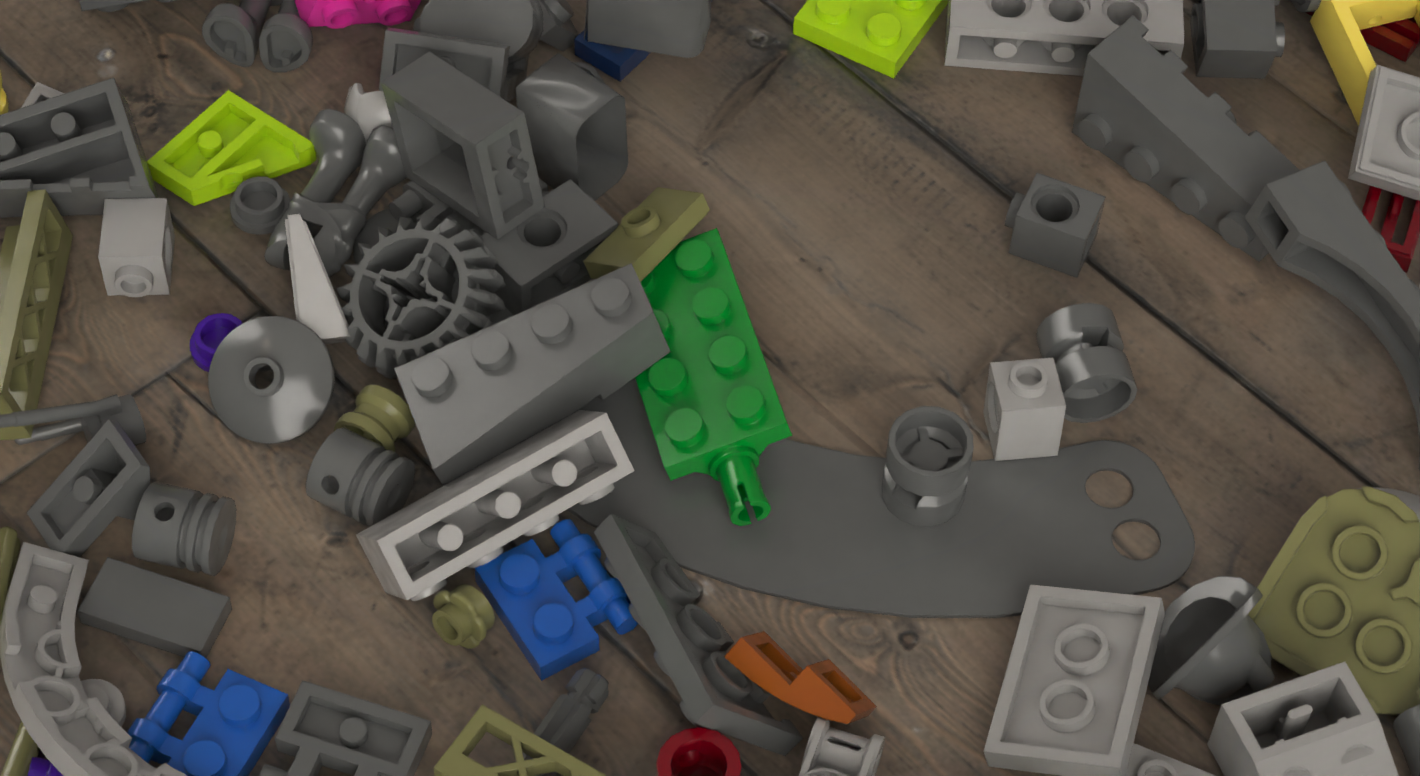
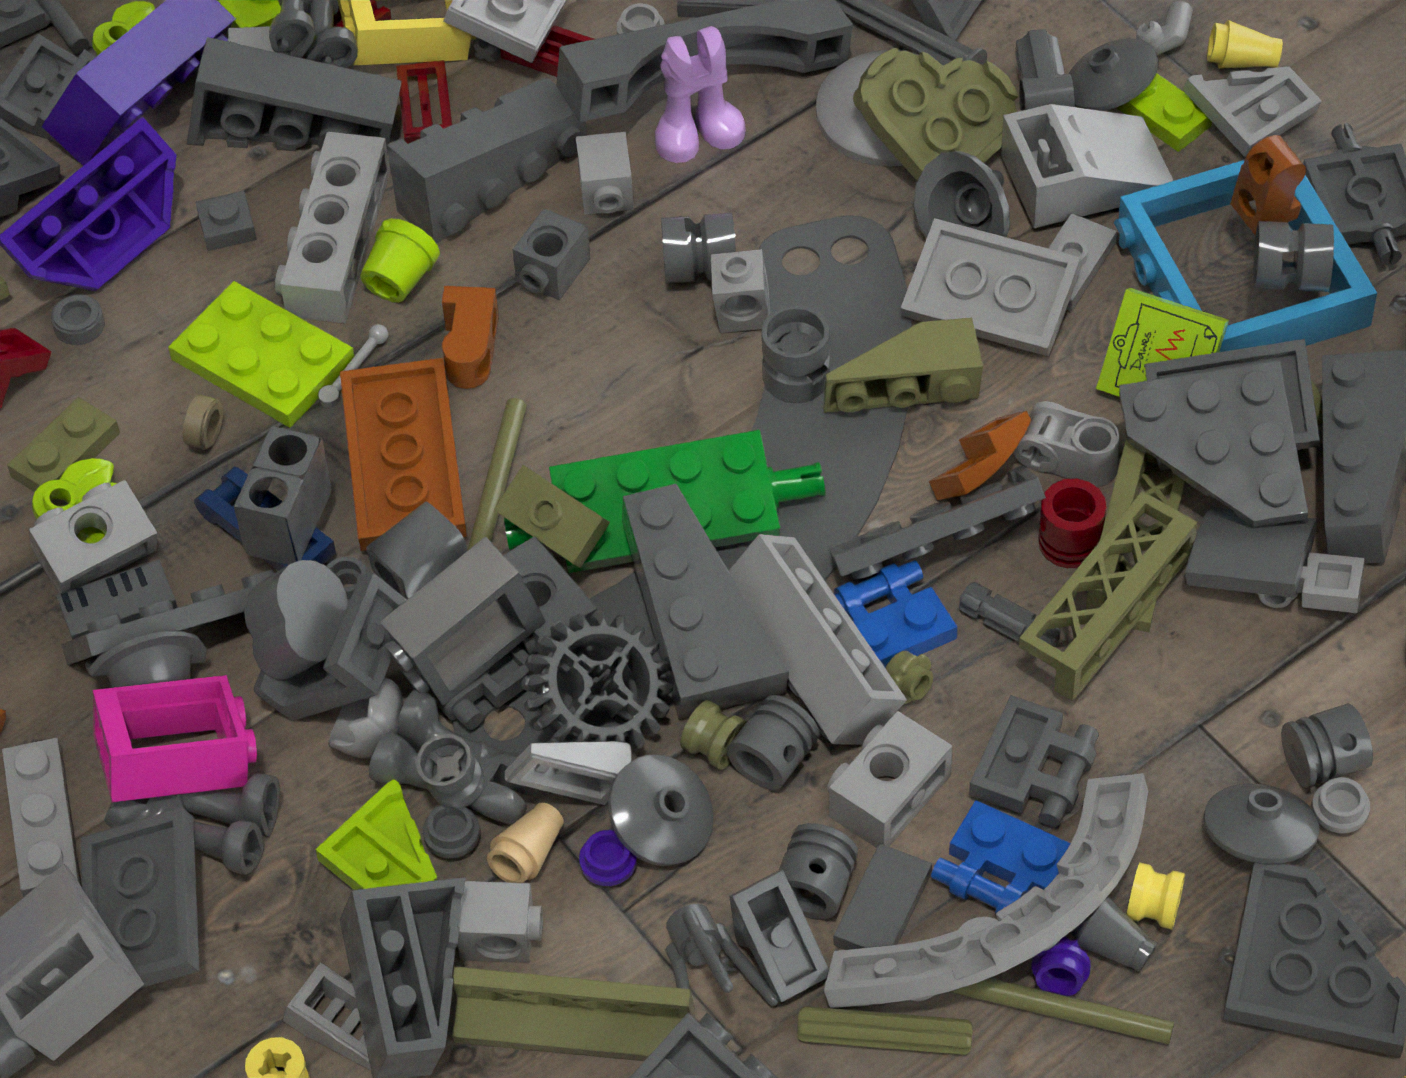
camera: 80 degrees left, 0 degrees up
none -> light grey hinge [318,324,389,408]
none -> dark orange plate [340,358,467,551]
none -> lime piece [360,218,440,303]
none -> dark red tile [396,60,452,144]
none -> dark grey wheel [416,734,485,808]
none -> dark orange leg [442,286,499,389]
none -> olive bar [467,398,527,550]
none -> tan cone [487,803,564,883]
none -> light grey brick [576,132,634,215]
none -> lavender piece [655,26,746,163]
none -> olive slope [823,317,983,413]
none -> light grey brick [827,711,953,848]

